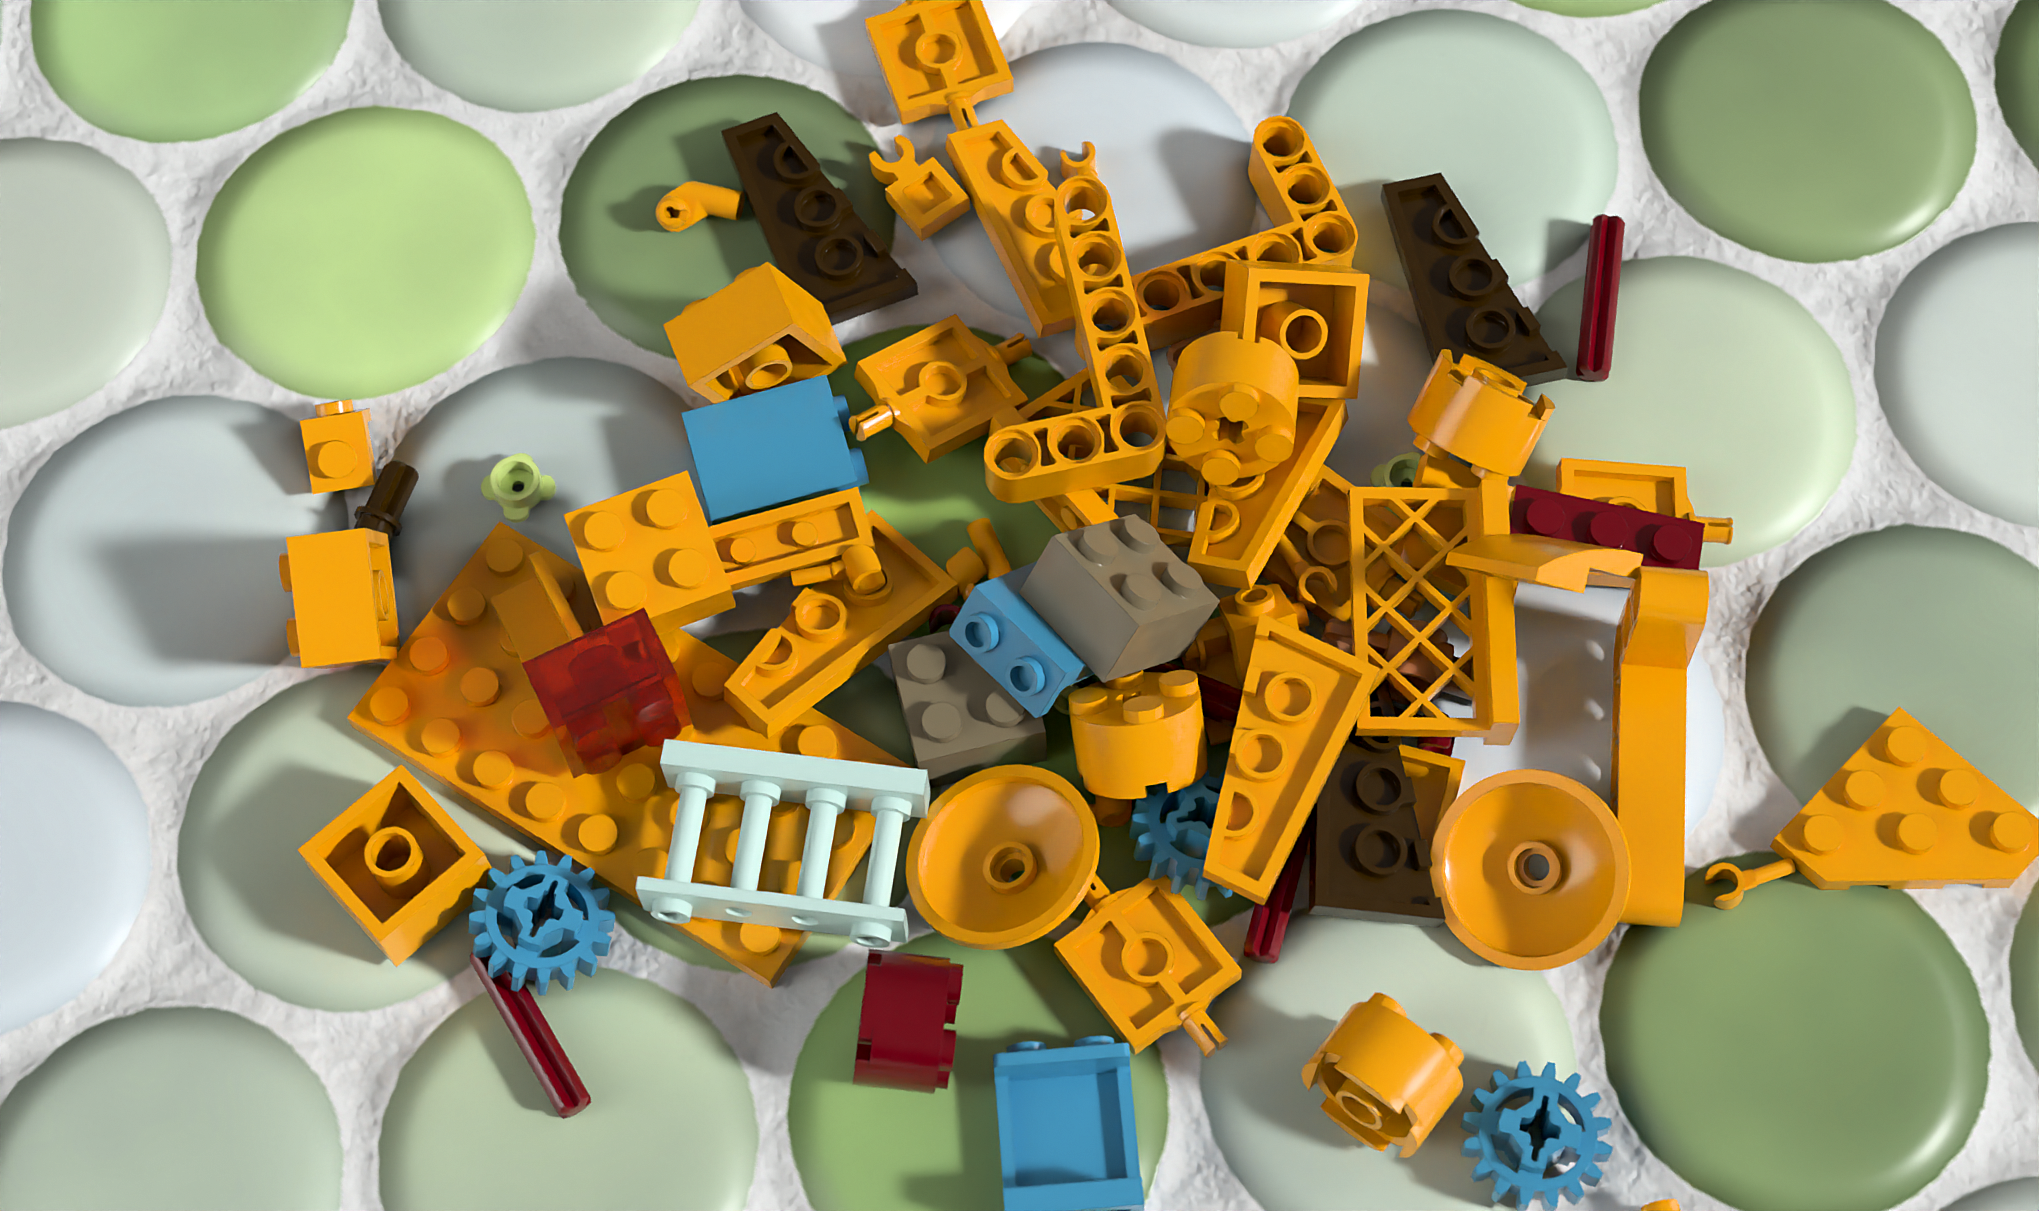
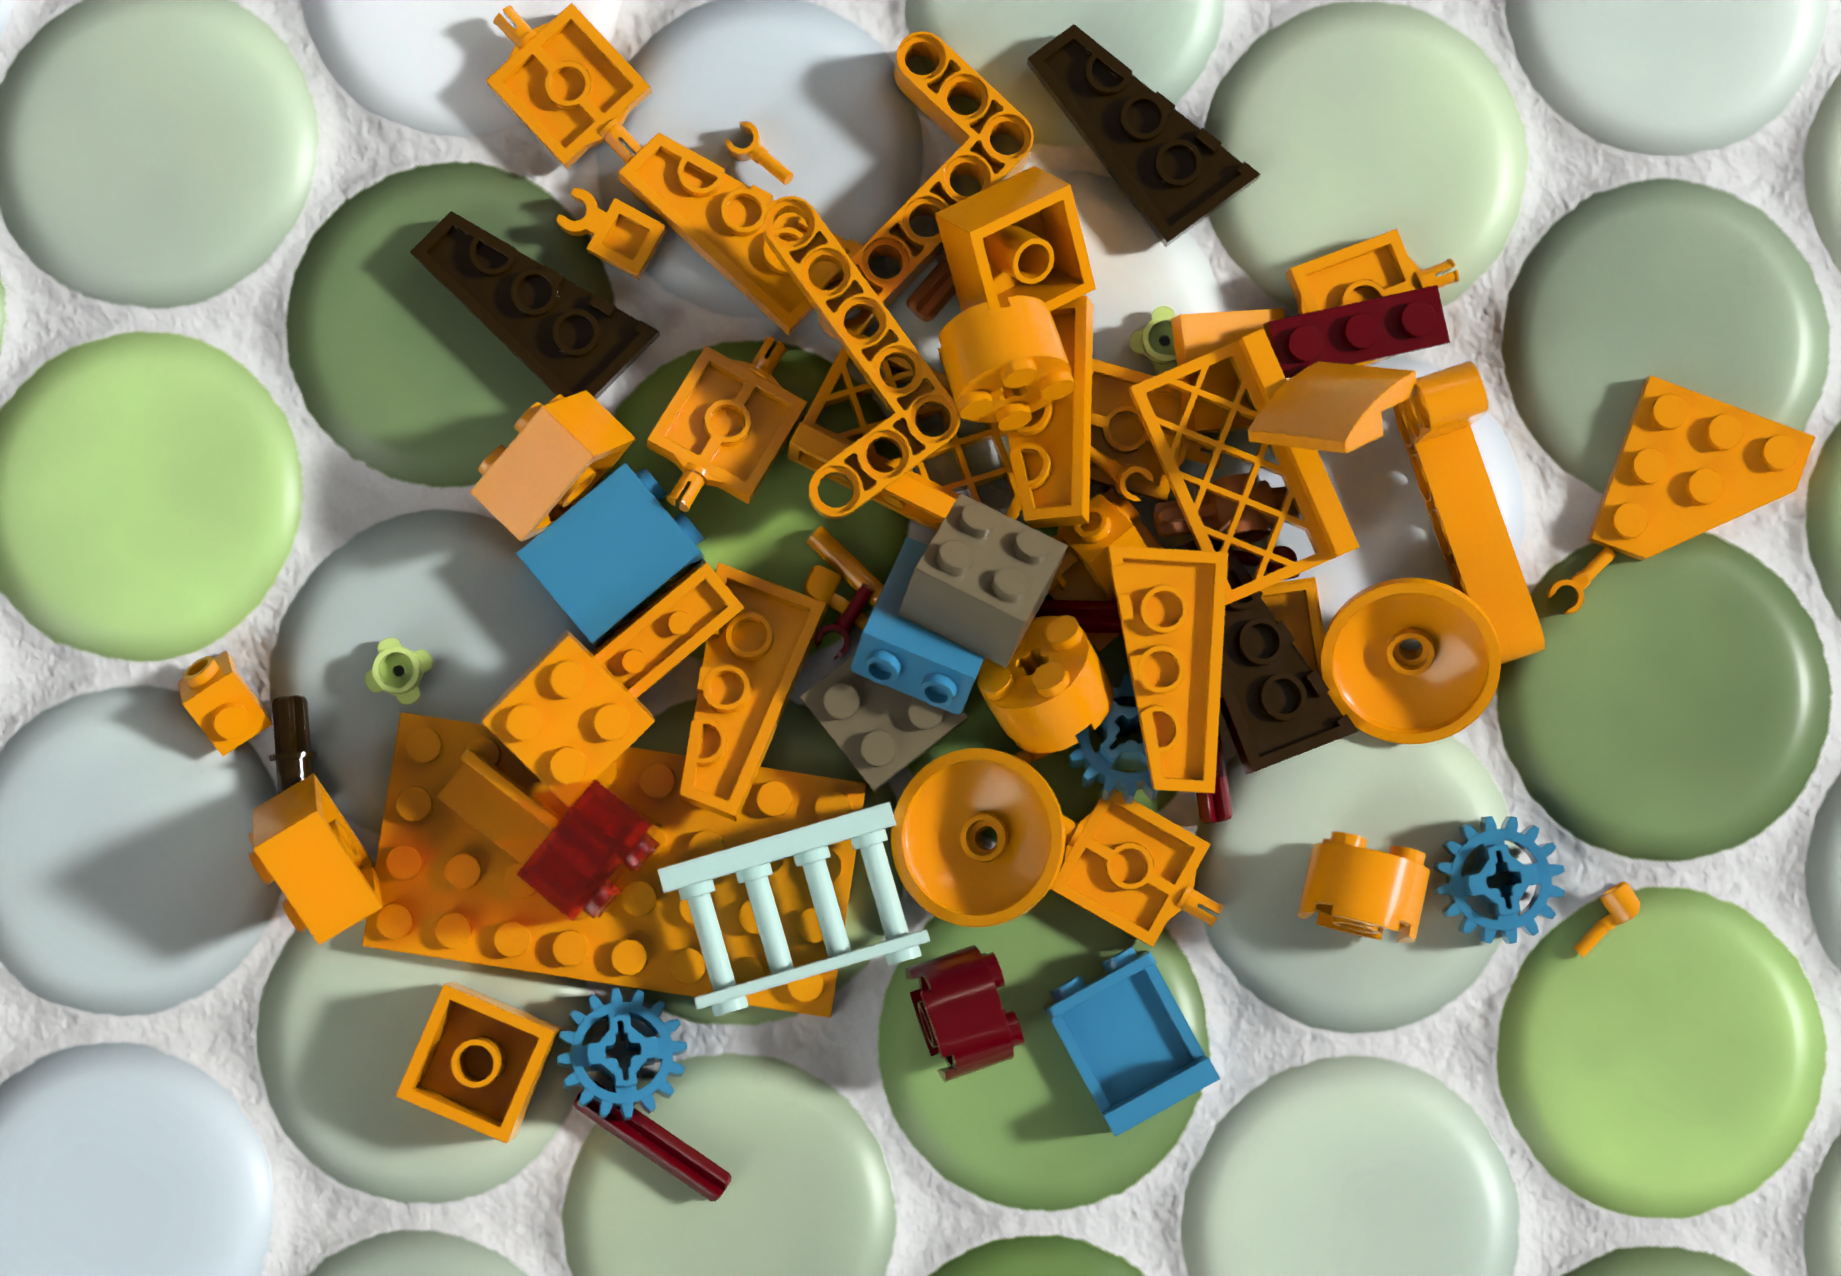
camera: 30 degrees left, 20 degrees up
light orange arm [655,181,745,232] -> none
light orange hand [791,544,885,594] -> none
light orange brick [1407,349,1555,480] -> none
dark red axle [1576,214,1625,382] -> none

